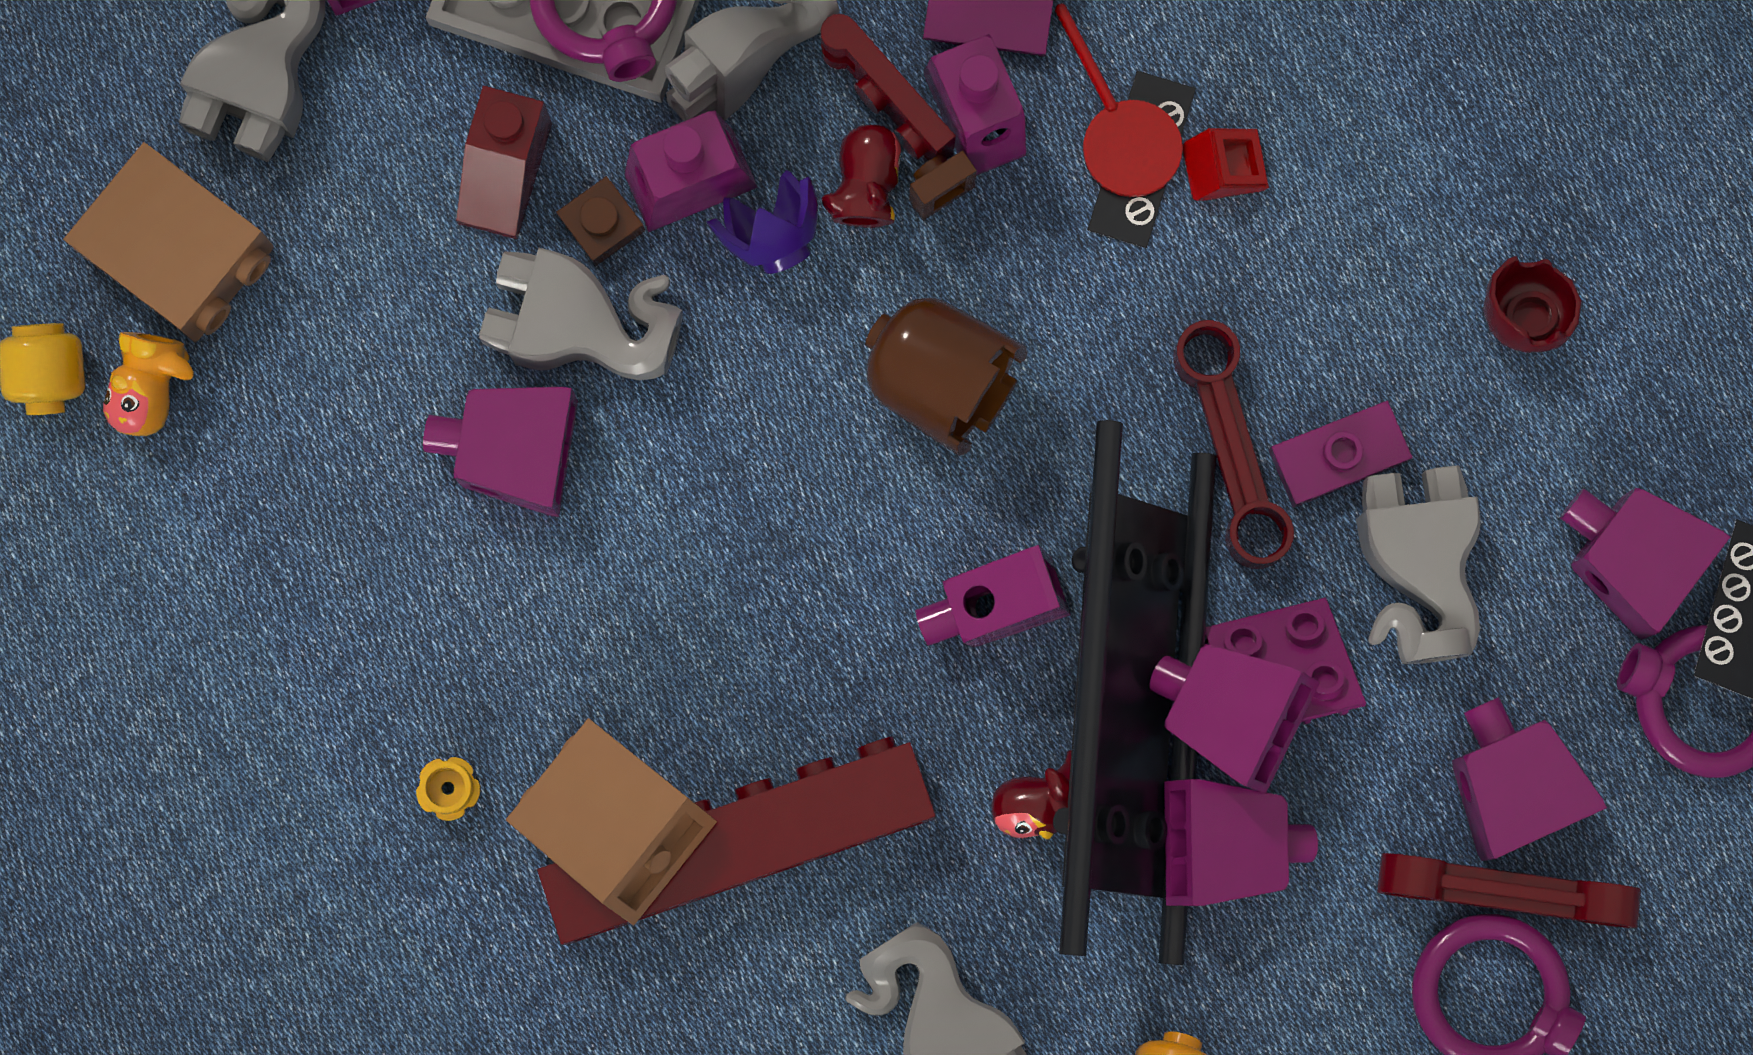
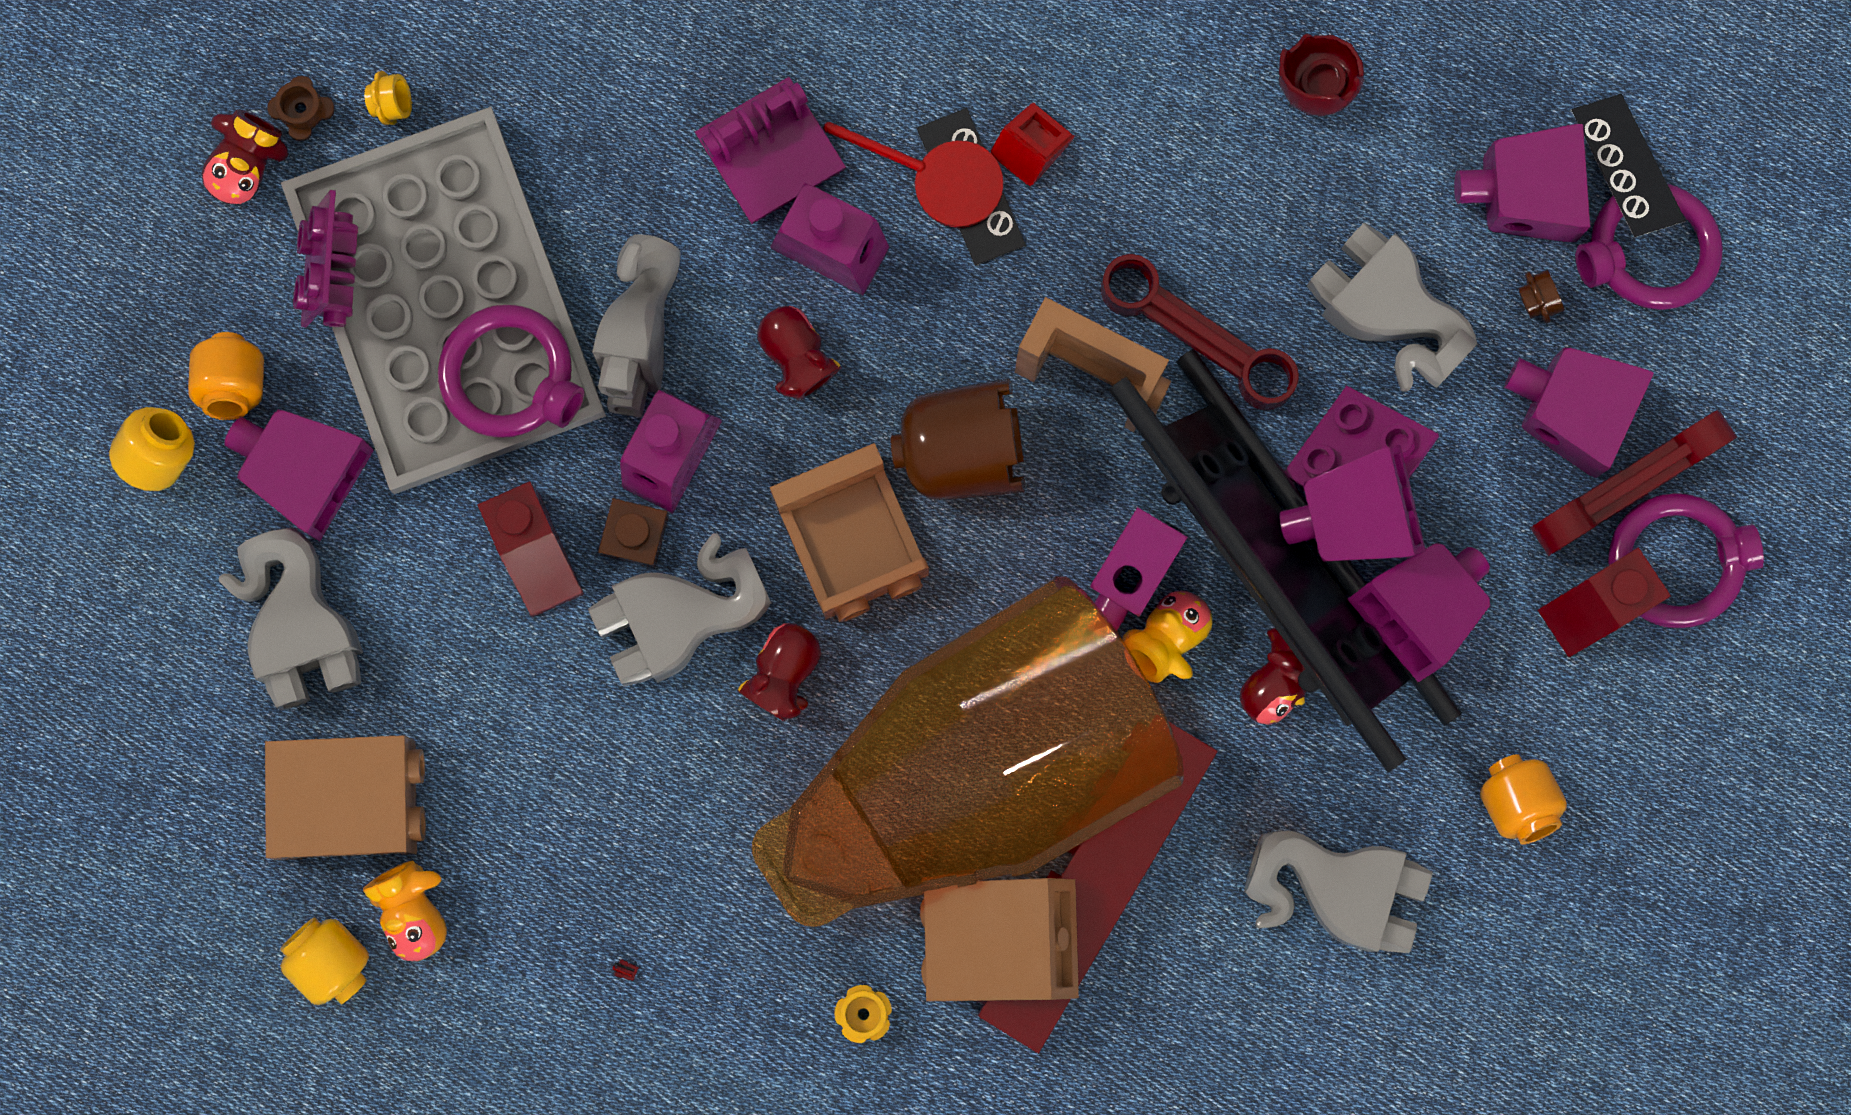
camera: 40 degrees left, 0 degrees up
magenta torso [423,387,578,517] -> none
dark purple piece [707,170,818,274] -> none
dark red plate [820,14,956,161] -> none
reddish brown plate [909,150,977,221] -> none
magenta plate [1268,400,1413,508] -> none
none -> dark red piece [613,958,638,981]
none -> dark red animal [737,623,821,721]
none -> clear orange windscreen [752,576,1184,927]
none -> medium nougat panel [769,443,929,622]
none -> medium nougat panel [1015,297,1172,432]
none -> yellow animal [1122,591,1212,683]
none -> reddish brown plate [1517,270,1565,323]
none -> dark red slope [1537,547,1671,658]

